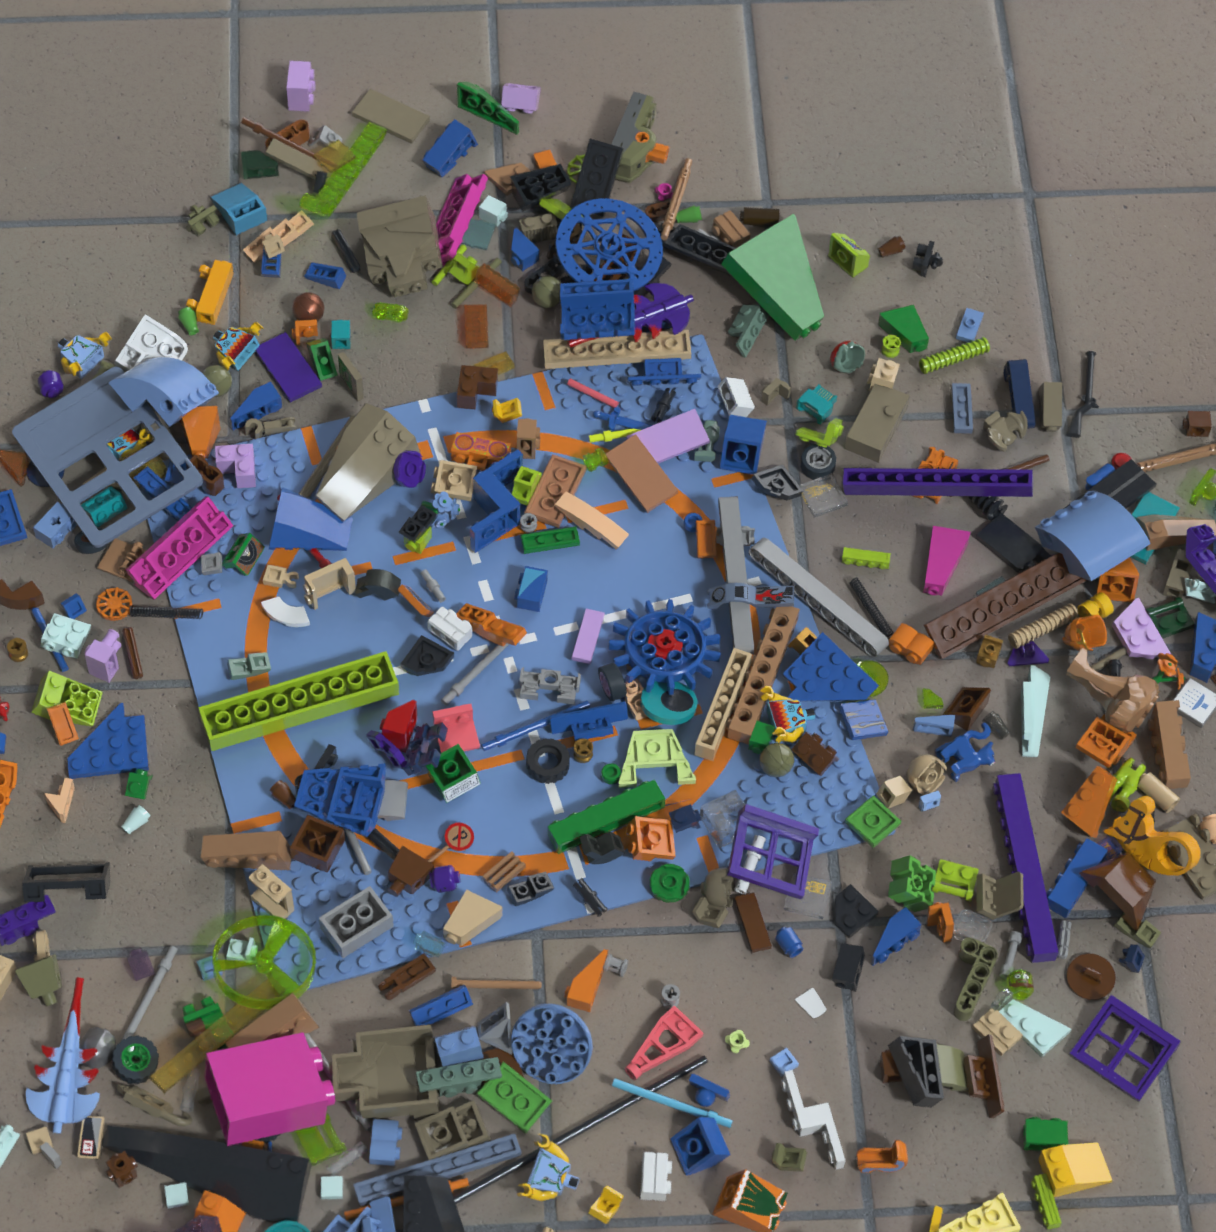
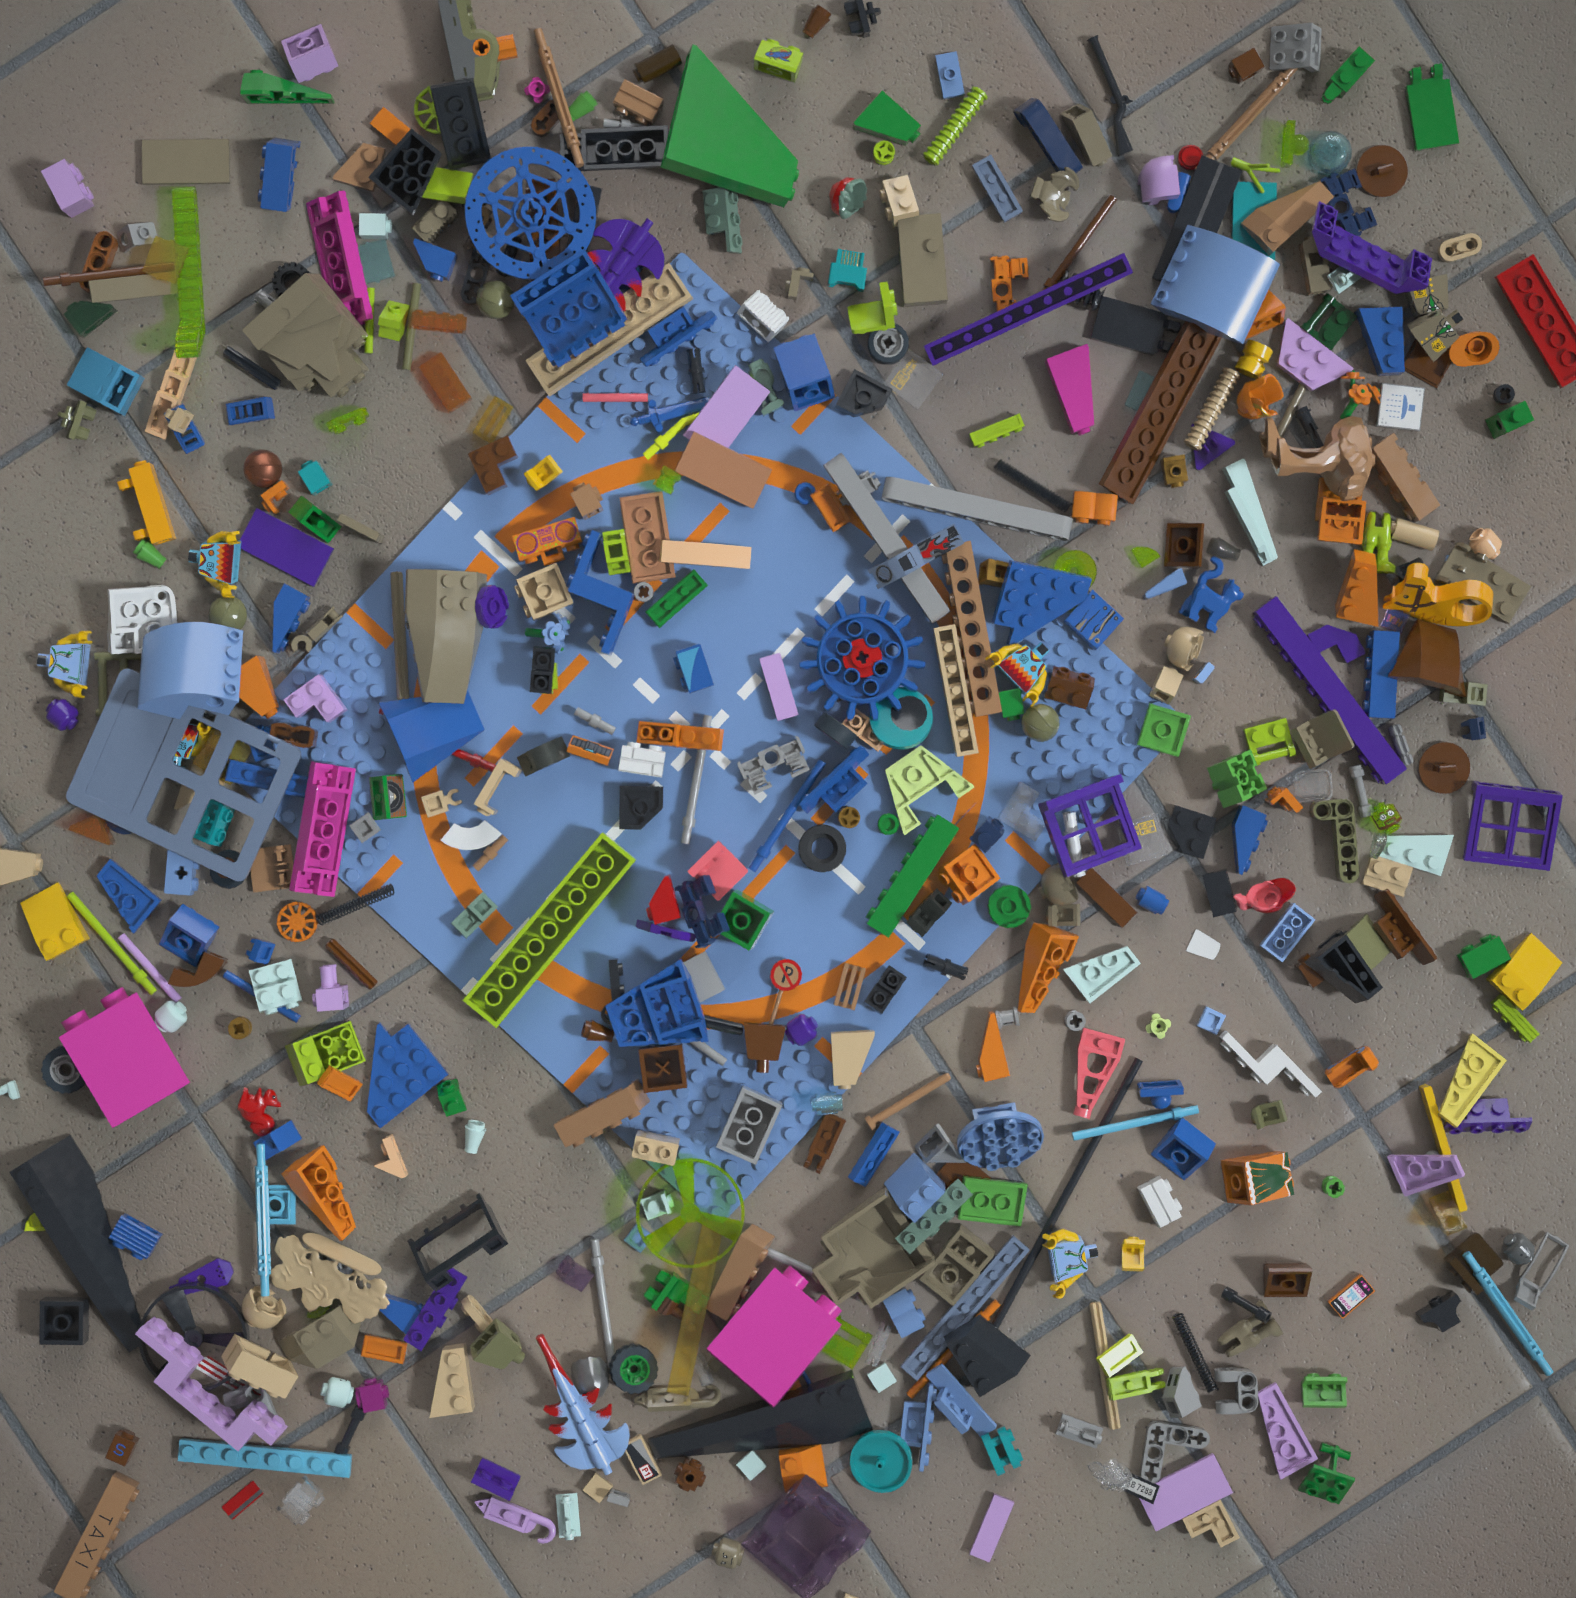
camera: 25 degrees left, 30 degrees up
black pin [313,171,328,194] -> none
none -> blue slope [159,904,219,968]
none -> medium nougat bar [473,834,508,872]
none -> orange wedge [1018,923,1079,1013]
none -> light aqua wing [1063,946,1141,1003]
none -> lavender brick [1138,155,1180,205]
none -> lime plant [1231,157,1280,193]
none -> coral hair [1233,878,1296,913]
none -> light blue piece [1259,903,1315,962]
none -> dark purple tile [1307,625,1365,663]

